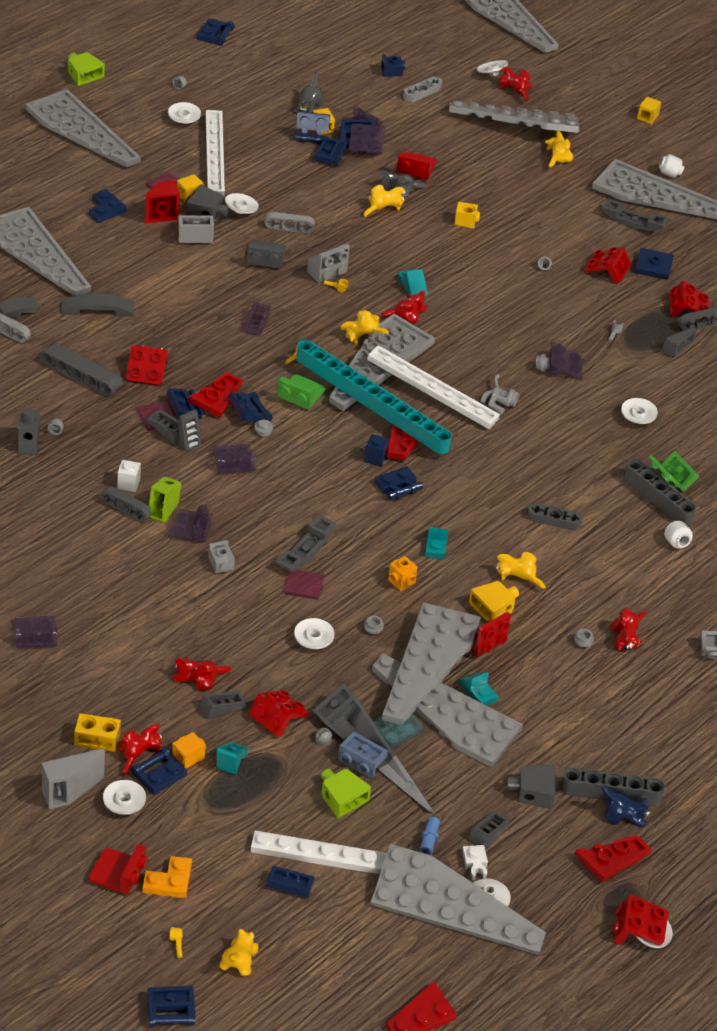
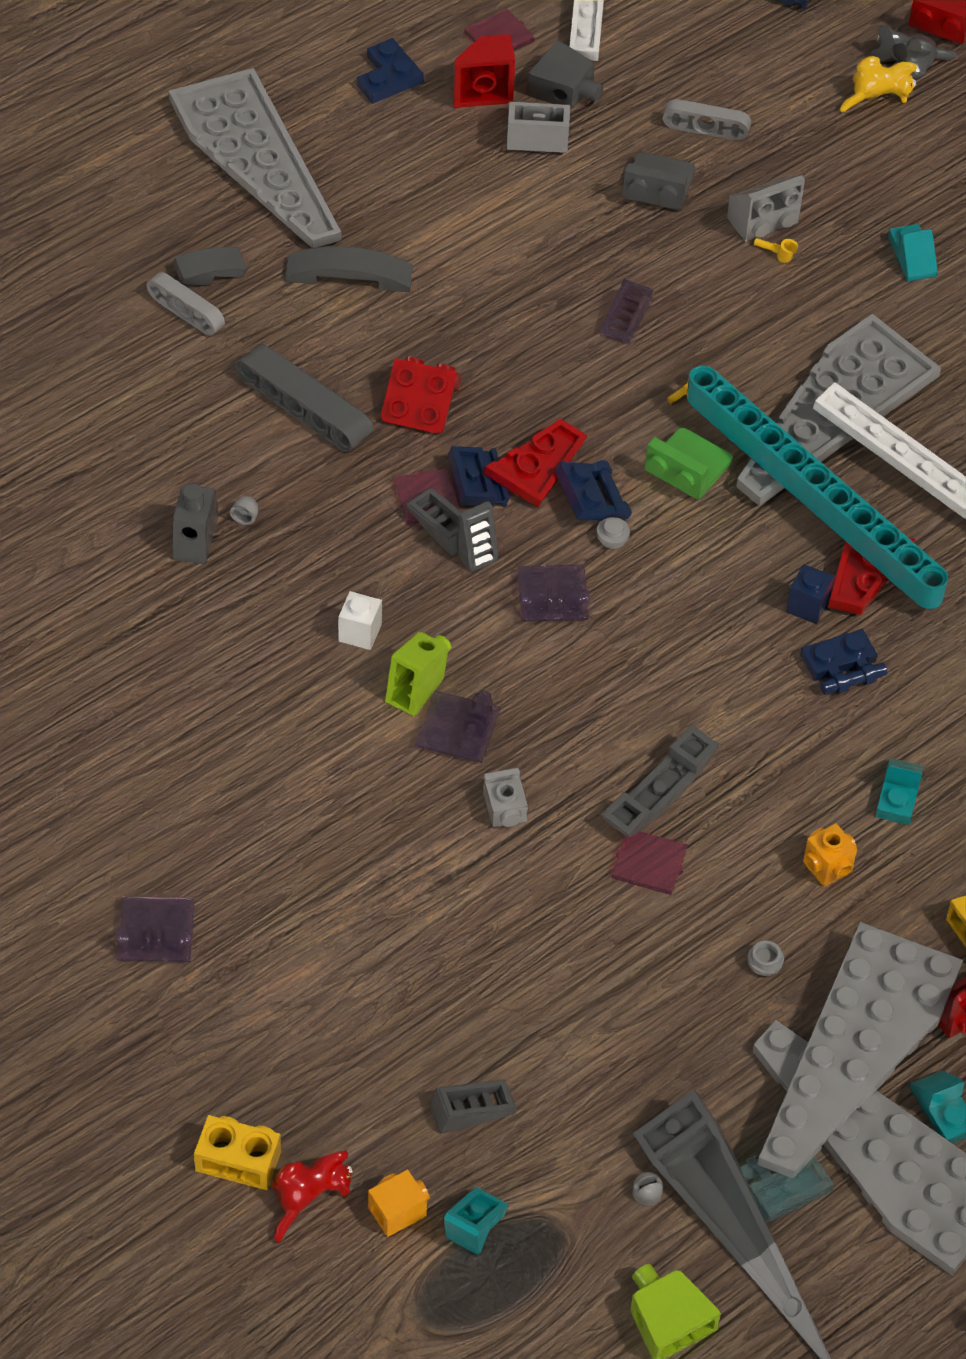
camera: 10 degrees right, 10 degrees up
light grey slope [42,748,105,809] -> none
dark grey beam [100,486,152,522] -> none
white dish [103,780,146,815] -> none
dark blue plate [130,747,187,795] -> none
red animal [173,656,231,691] -> none
yellow brick [177,174,204,203] -> none
white dish [225,193,258,214] -> none
red bracket [248,690,309,737] -> none
white dish [294,618,335,649] -> none
sand blue bracket [338,732,388,779] -> none
yellow animal [340,310,389,345] -> none
red animal [381,290,427,324] -> none

